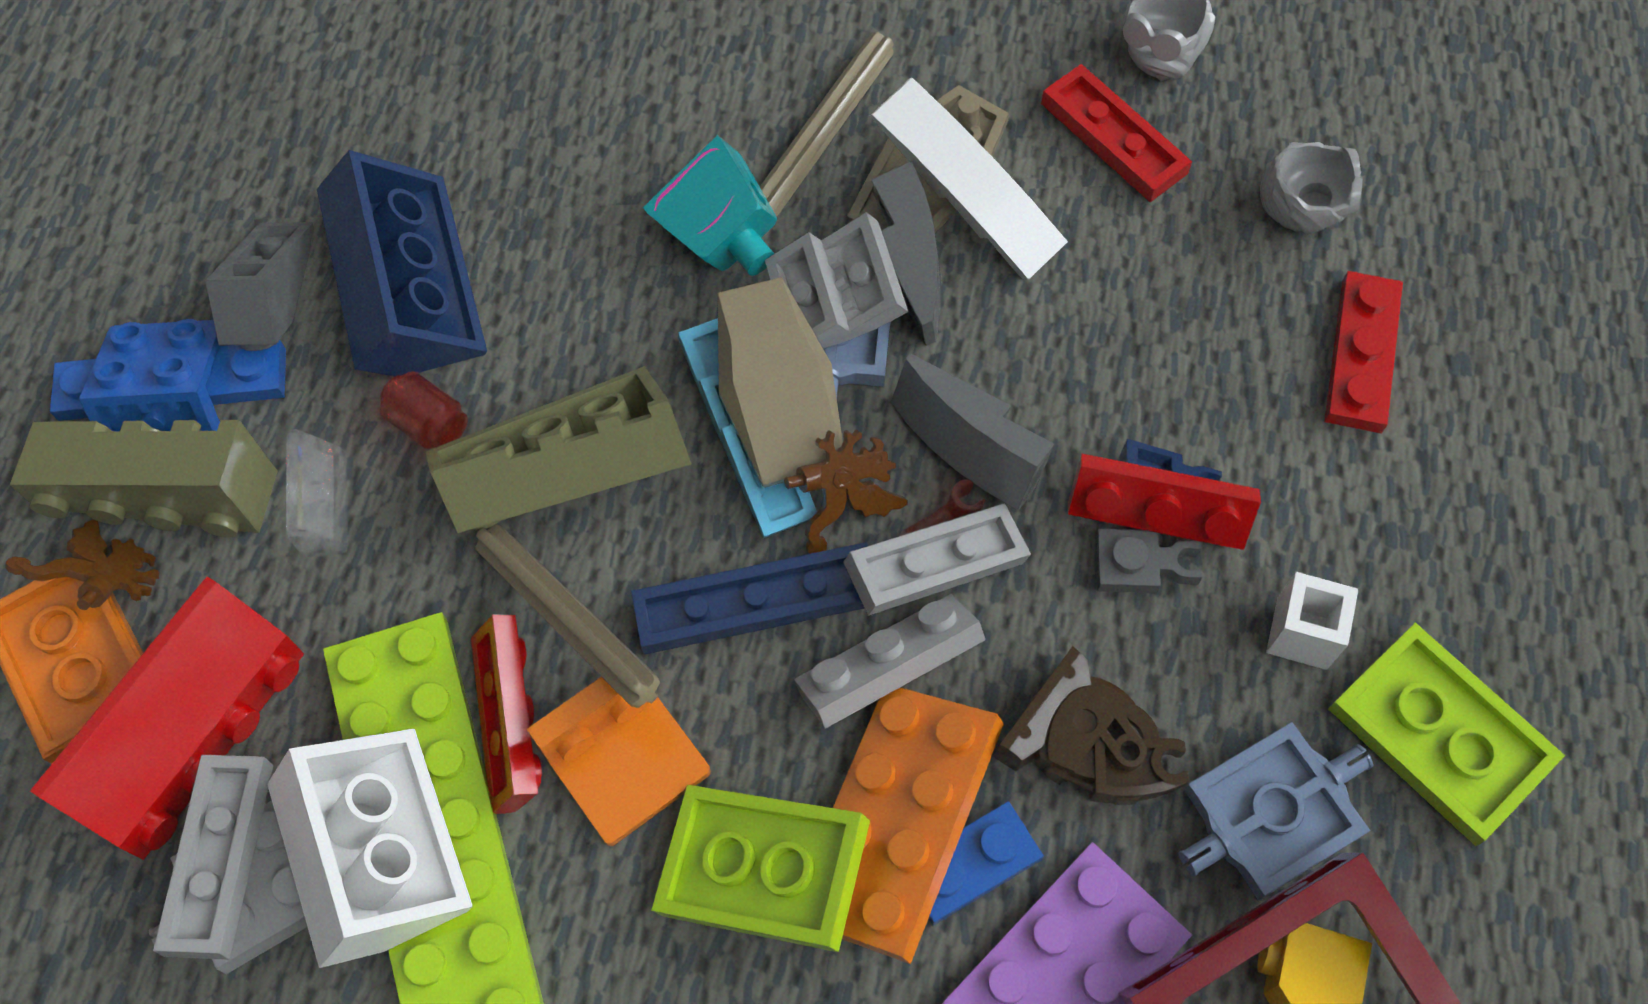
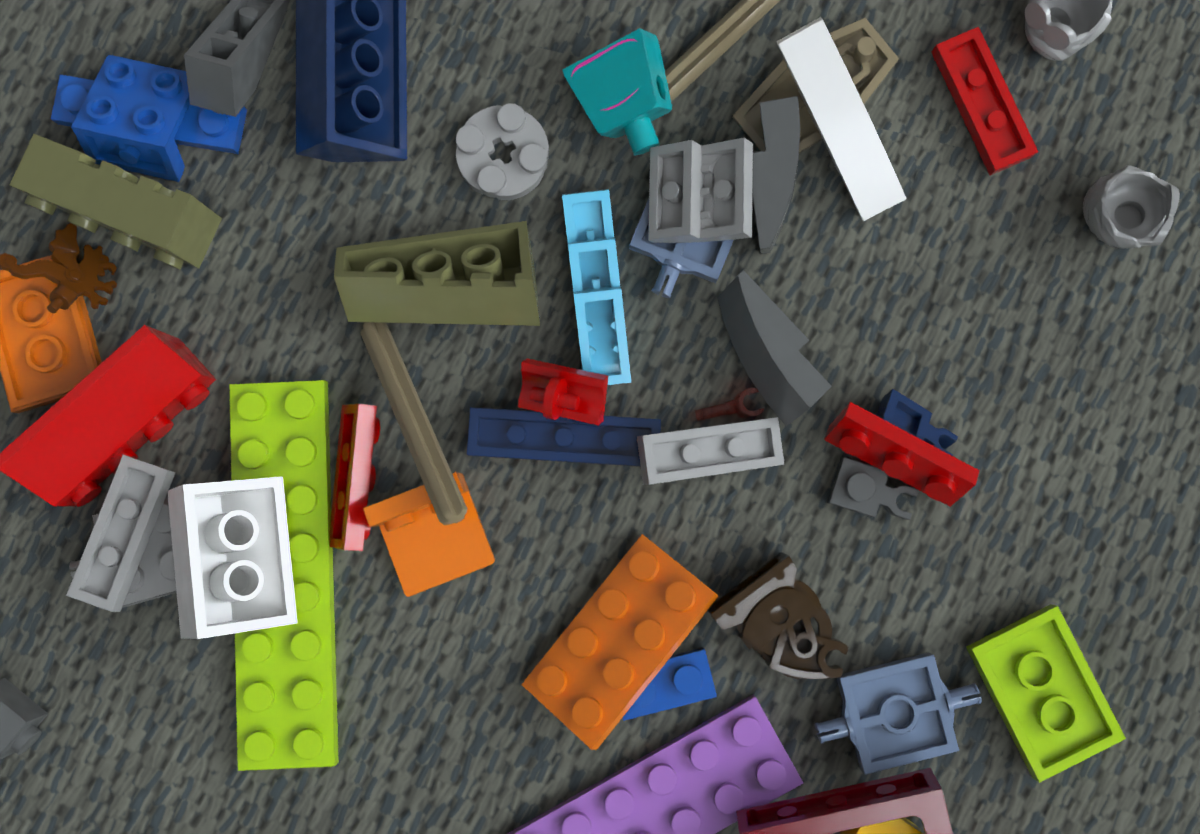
camera: 15 degrees right, 20 degrees up
clear slope [286,429,348,559] -> none
clear red brick [380,371,468,449] -> none
lime plate [651,785,870,952] -> none
dark tan piece [718,277,843,488] -> none
reddish brown piece [784,429,908,554] -> none
light grey plate [794,594,986,729] -> none
white brick [1266,572,1358,670] -> none
red plate [1324,271,1403,434] -> none
none -> light grey plate [456,103,549,200]
none -> red hips [518,358,609,426]

